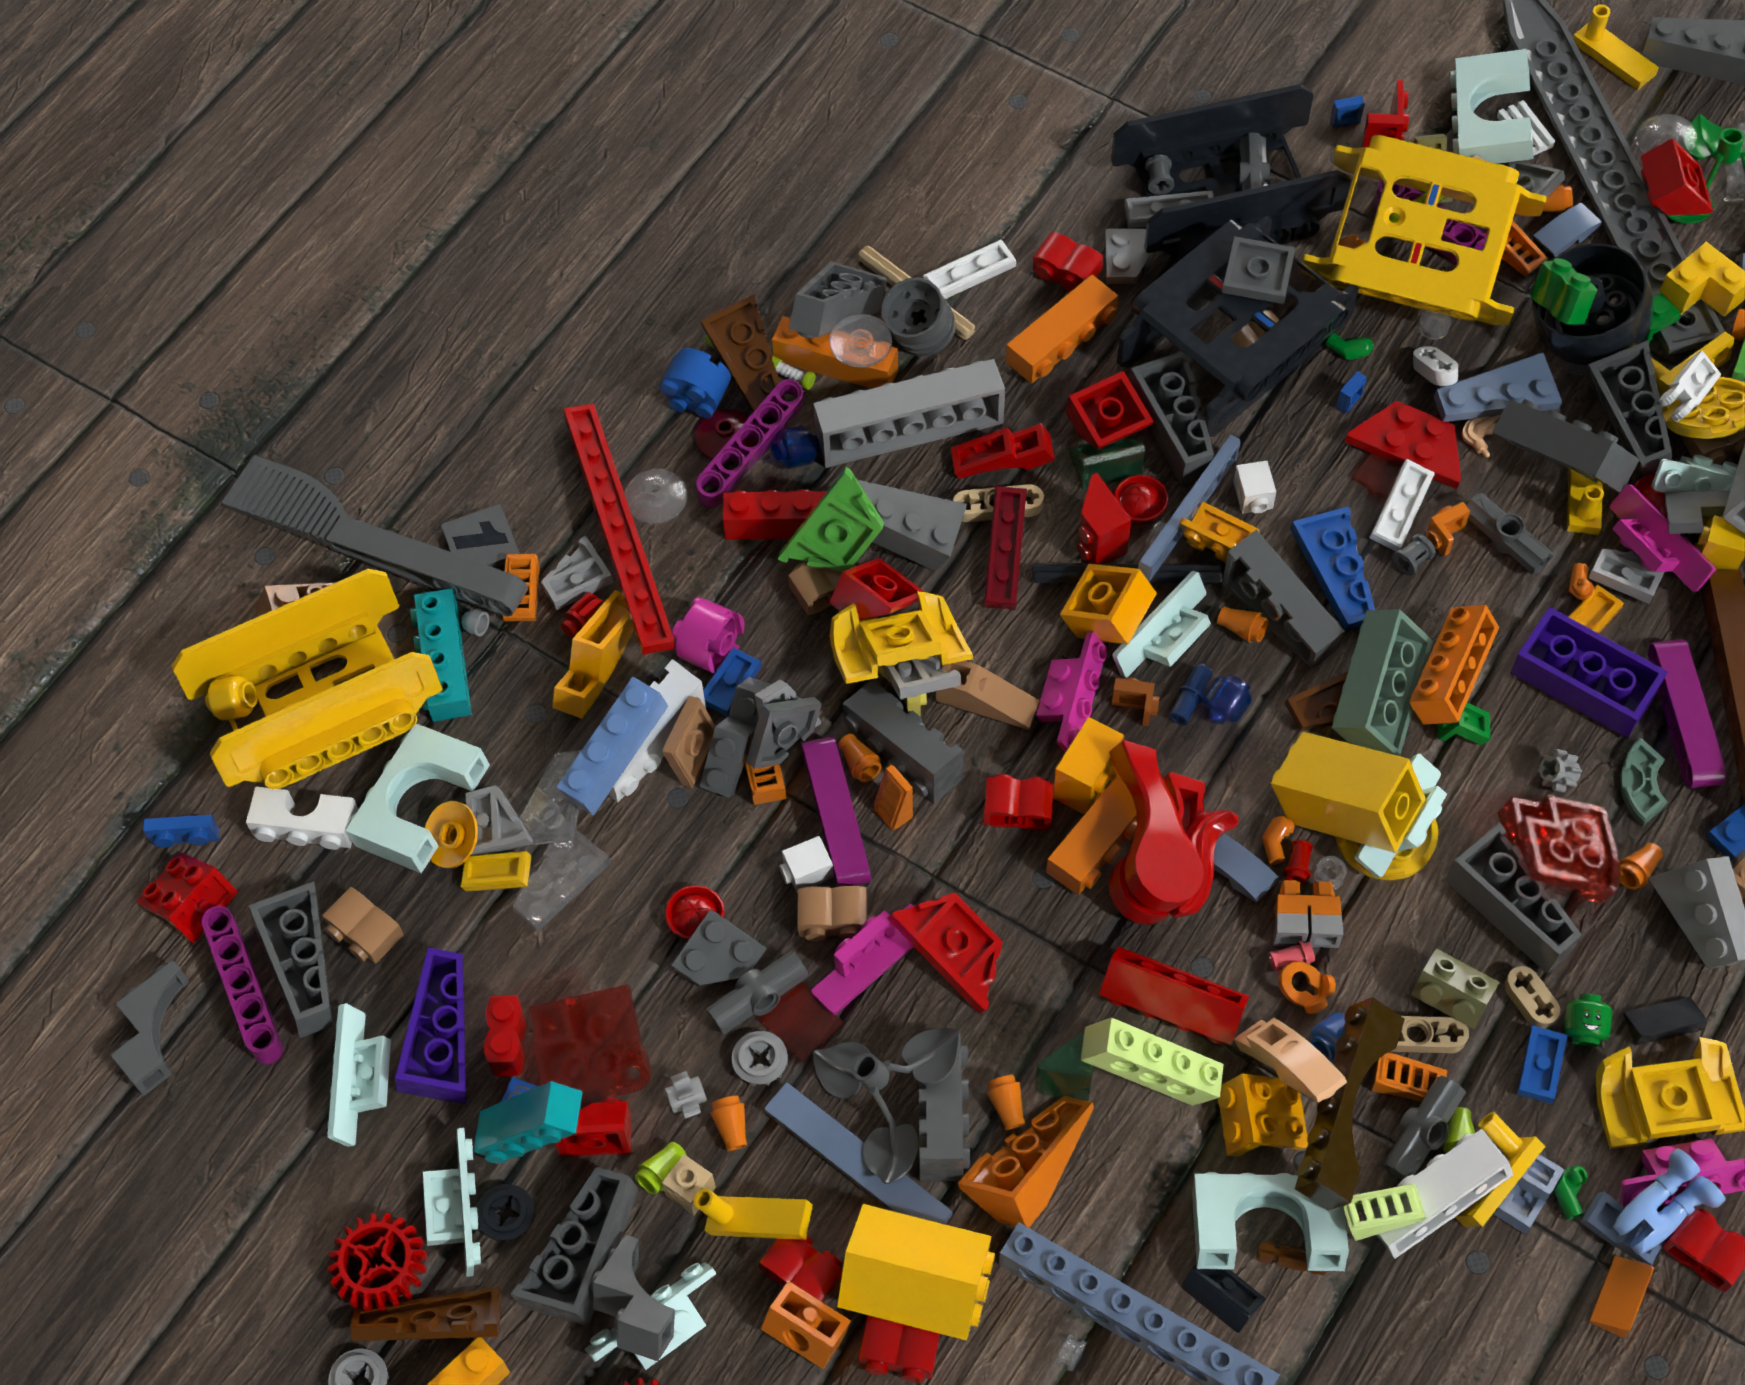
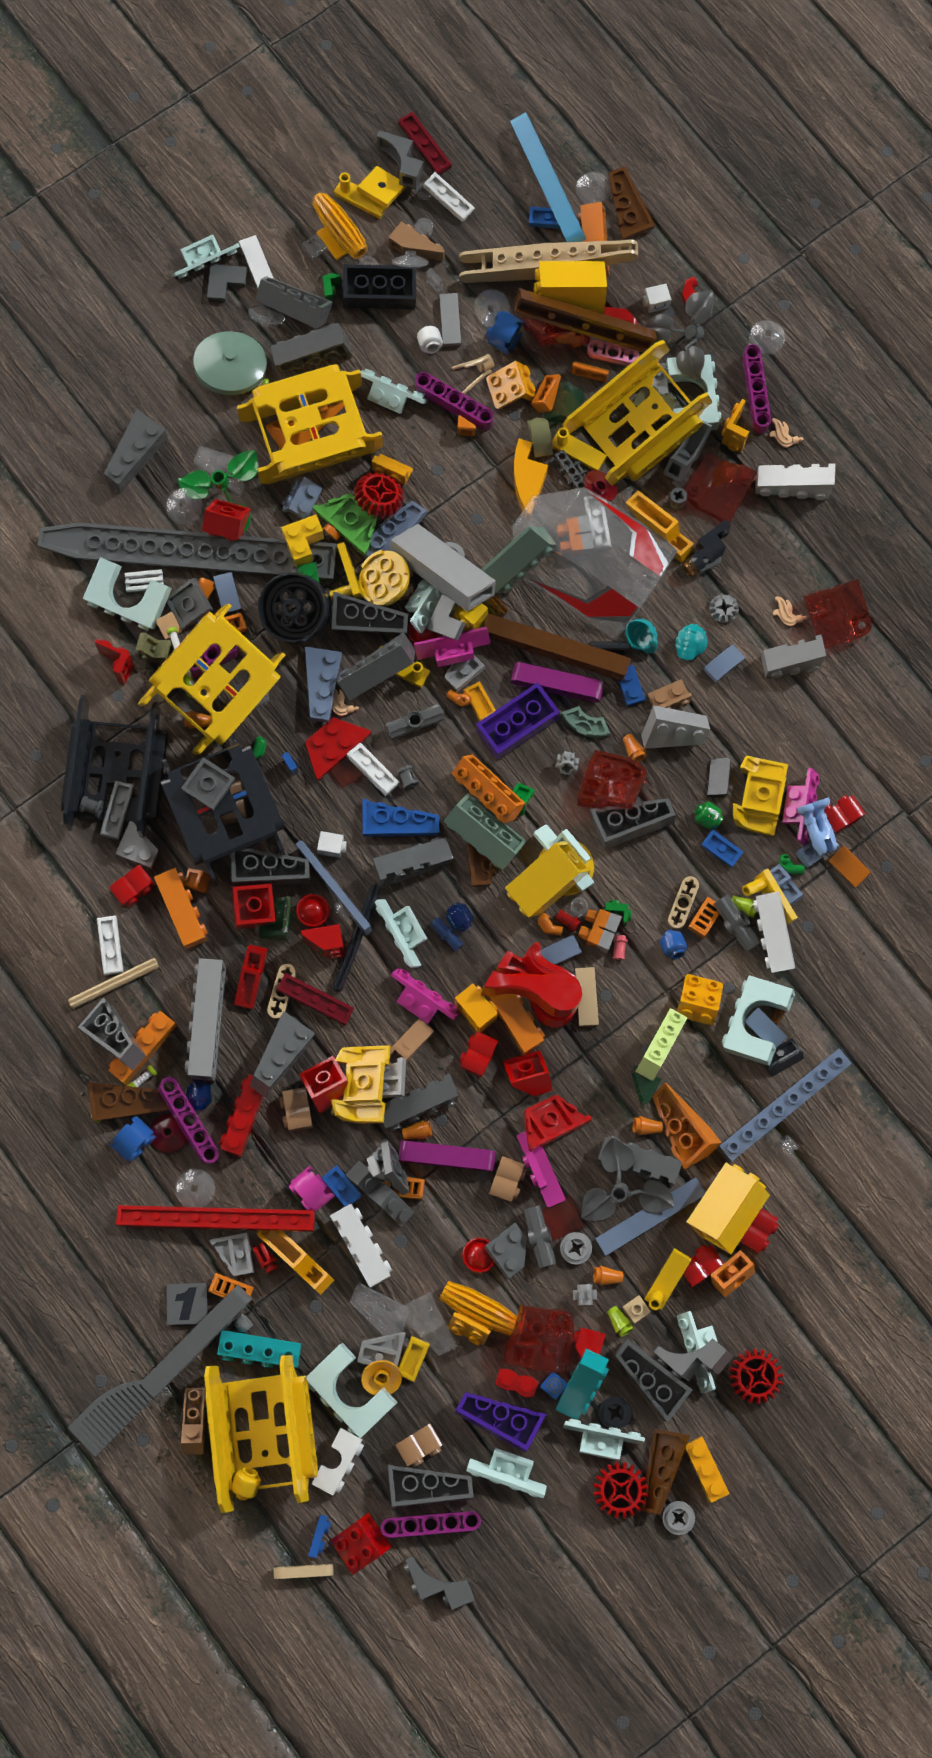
camera: 75 degrees left, 15 degrees up
medium blue brick [557,677,668,816] -> none
medium nougat tile [662,696,715,788] -> none
bright green wing [778,467,884,572] -> none
white brick [779,836,834,893] -> none
clear dish [830,314,892,367] -> none
orange slope [874,765,913,830] -> none
dark grey wheel [882,277,956,357] -> none
light orange brick [1060,564,1157,645] -> none
red brick [1099,946,1250,1045] -> none
dark orange bracket [1112,677,1160,726] -> none
light orange bracket [1179,502,1260,563] -> none
orange cone [1217,606,1268,643] -> none
light nougat slope [1234,1018,1347,1103] -> none
dark grey piece [1238,133,1270,191] -> none
orange piece [1278,962,1336,1014] -> none
dark brown arch [1294,997,1405,1211] -> none
blue tile [1330,96,1365,128] -> none
yellowish green slope [1343,1184,1427,1241] -> none
olive brick [1411,948,1500,1029] -> none
white beam [1413,346,1458,386] -> none
orange bracket [1426,502,1470,557] -> none
tan beam [1505,966,1560,1029] -> none
green brick [1530,258,1597,324] -> none
yellow piece [1573,4,1659,90] -> none
white hinge [1658,350,1721,422] -> none
none -> orange slope [183,868,211,893]
none -> tan beam [274,1564,333,1579]
none -> light orange plate [439,1281,521,1346]
none -> red slope [503,1050,553,1096]
none -> tan tile [575,967,599,1027]
none -> green bracket [604,900,632,926]
none -> sand blue slope [745,1008,787,1047]

